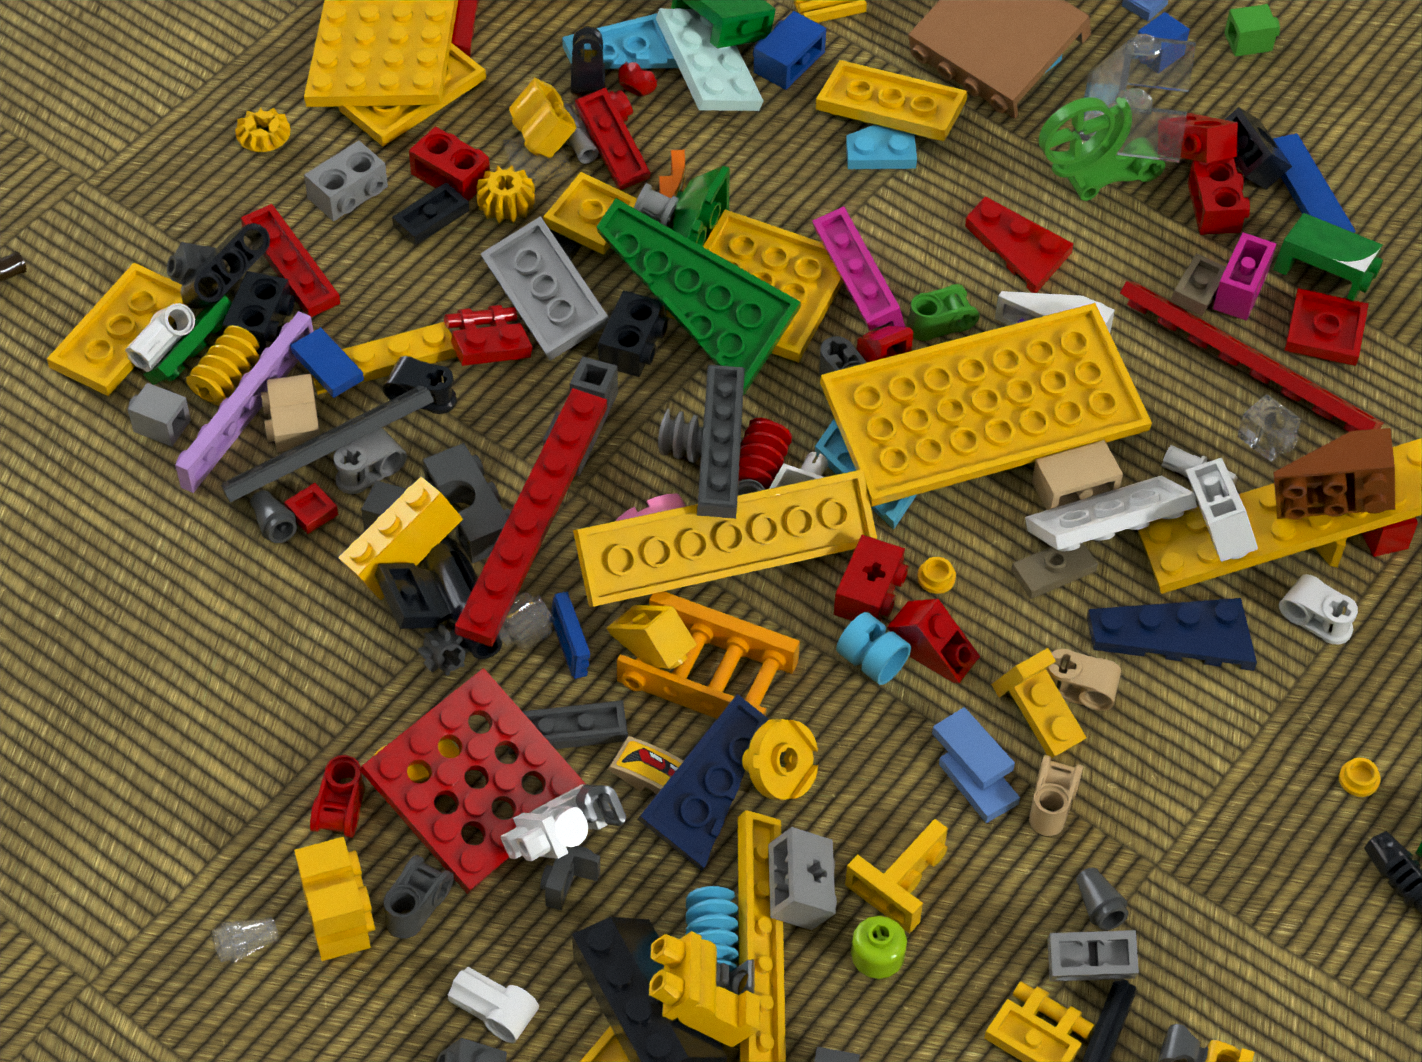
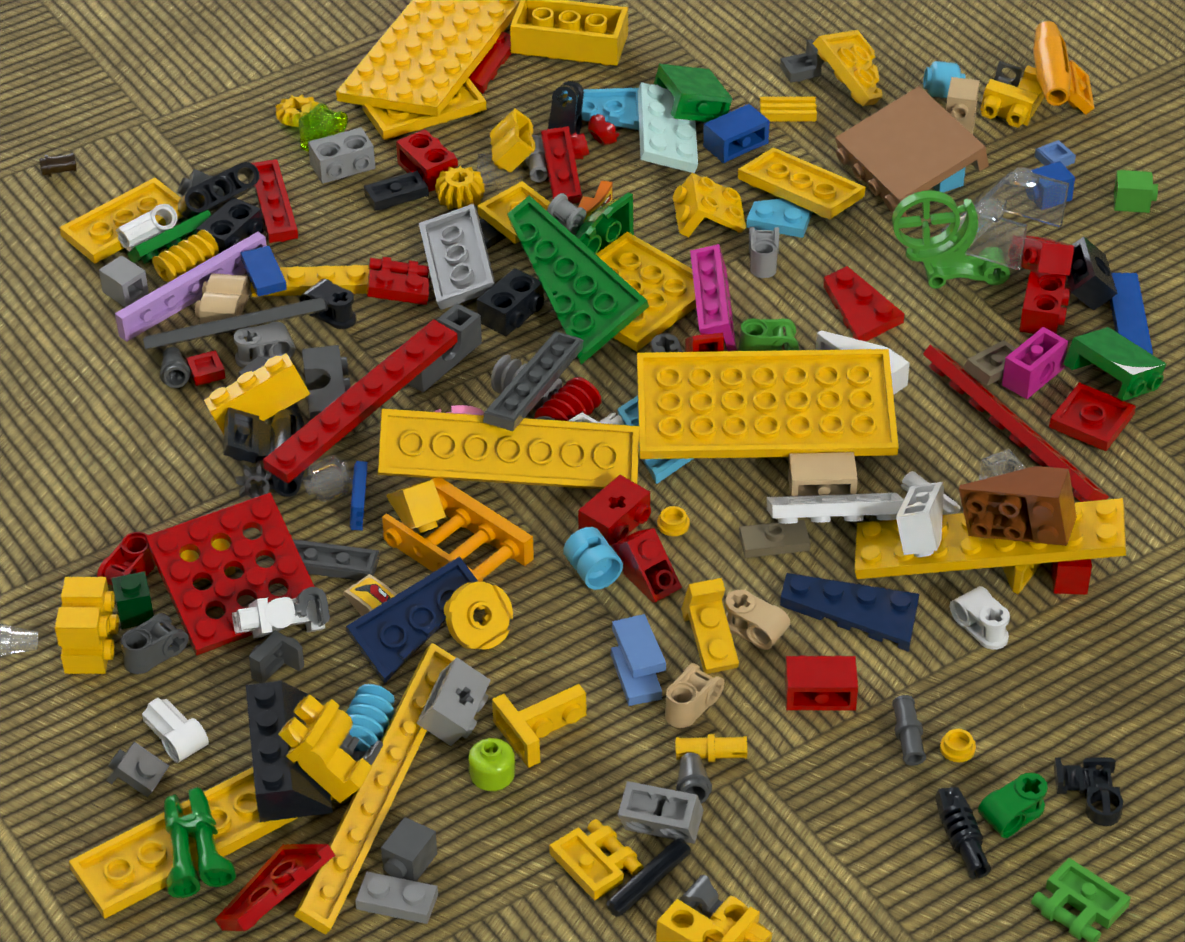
camera: 20 degrees right, 10 degrees down
none -> dark green brick [111,571,154,629]
none -> clear neon green piece [299,103,348,152]
none -> yellow bracket [673,173,746,237]
none -> yellow pin [676,734,748,762]
none -> light grey piece [749,227,779,278]
none -> red brick [785,655,858,711]
none -> dark grey pin [892,695,926,766]

